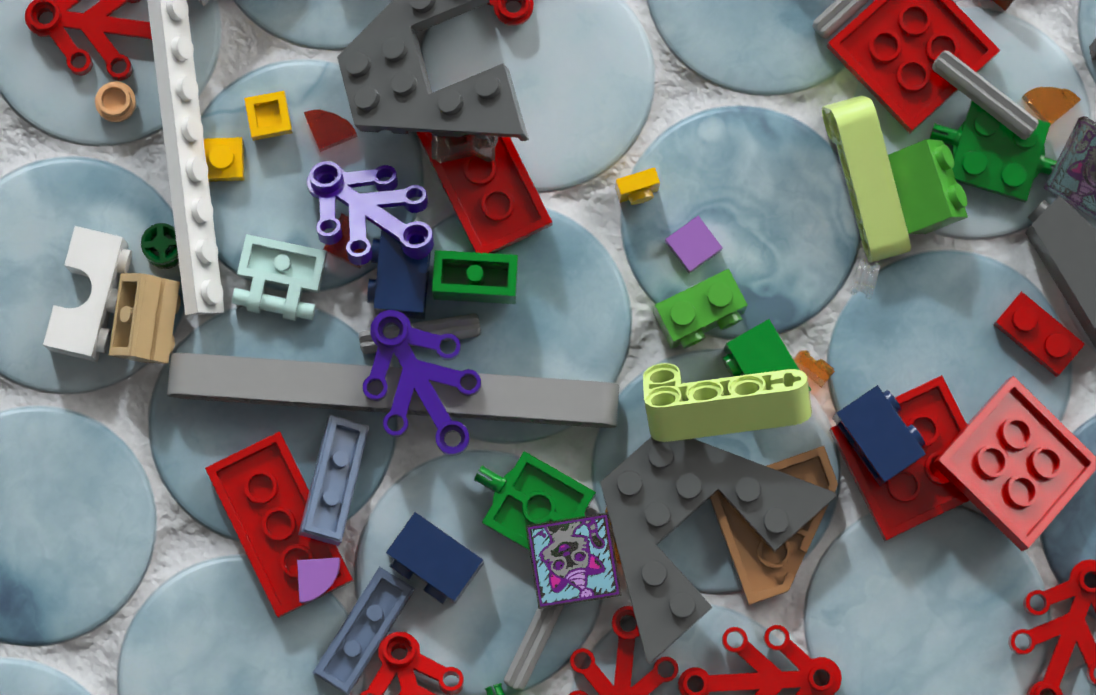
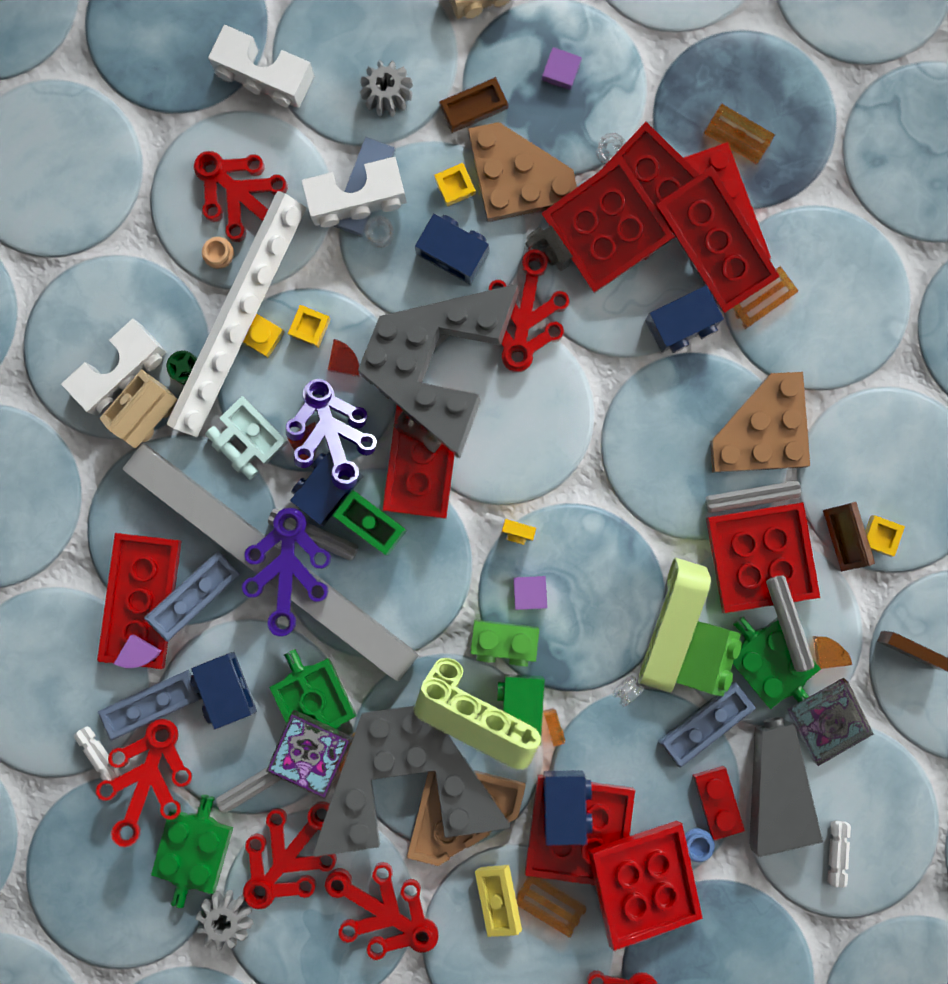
camera: 35 degrees right, 5 degrees up
none -> light yellow plate [475,865,522,937]
none -> clear orange tile [516,876,587,938]
none -> sand blue tile [658,682,756,768]
none -> medium blue plate [685,828,715,862]

